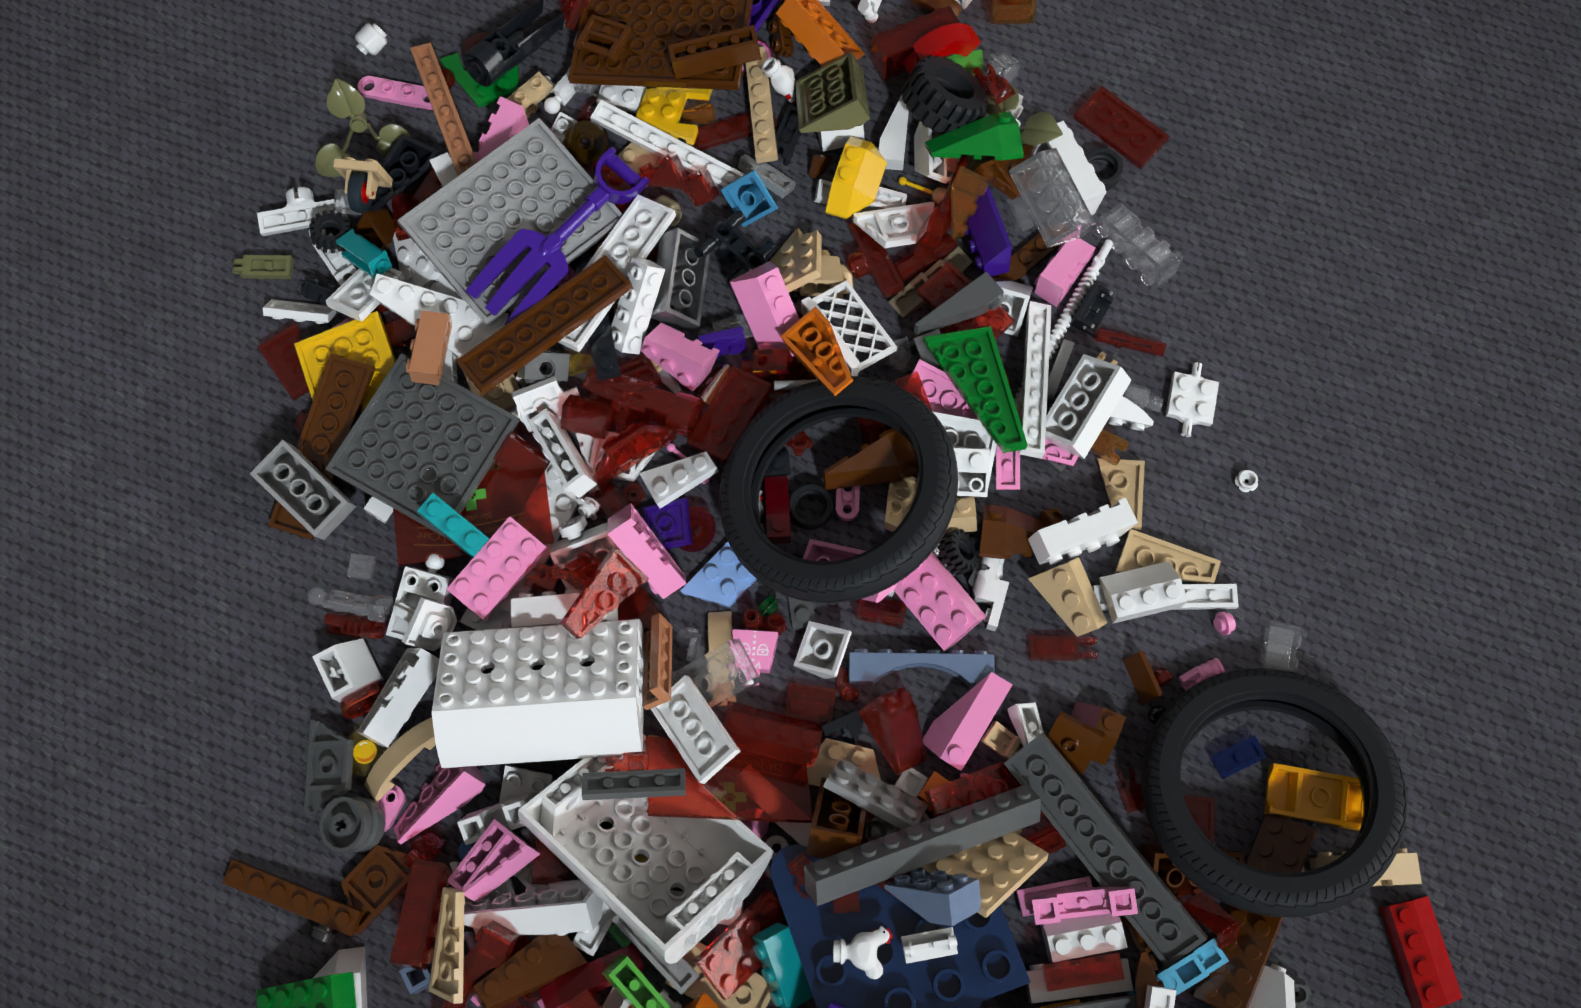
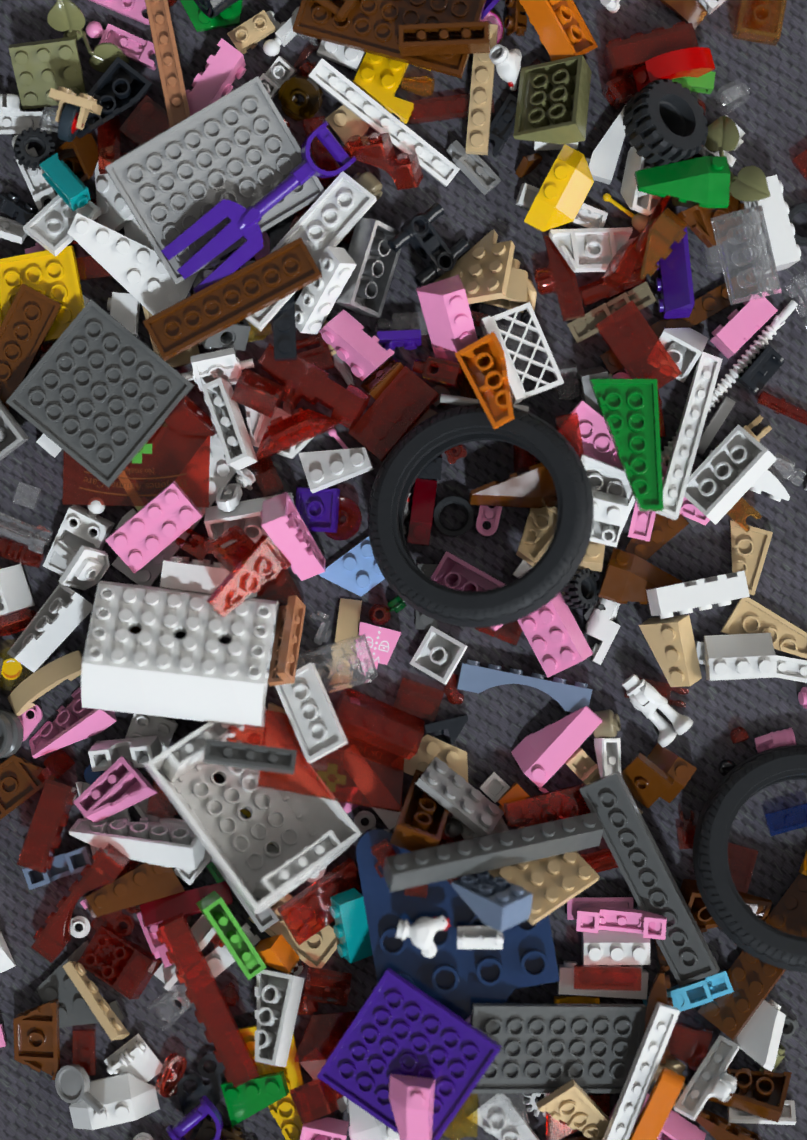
camera: 10 degrees right, 15 degrees up
nougat brick [406,311,452,385] -> none
teal brick [417,493,489,559] -> none
tan wing [428,887,465,1004] -> none
white sticker [429,152,458,187] -> none
clear red plate [623,484,645,506] -> none
dark azure slope [721,170,778,227] -> none
clear red plate [764,614,787,636] -> none
clear red slope [858,687,926,775] -> none
dark grey slope [914,272,1004,336] -> none
clear red hinge [973,63,1016,105] -> none
reddish brown tile [1038,508,1063,527] -> none
reddish brown slope [1123,651,1163,704] -> none
clear red hinge [1183,891,1241,949] -> none
none -> olive plate [9,36,87,110]
none -> bright pink plate [86,21,156,70]
none -> dark tan head [592,709,621,738]
none -> clear red slope [602,73,638,111]
none -> white piece [622,674,693,747]
none -> reddish brown wing [624,513,689,561]

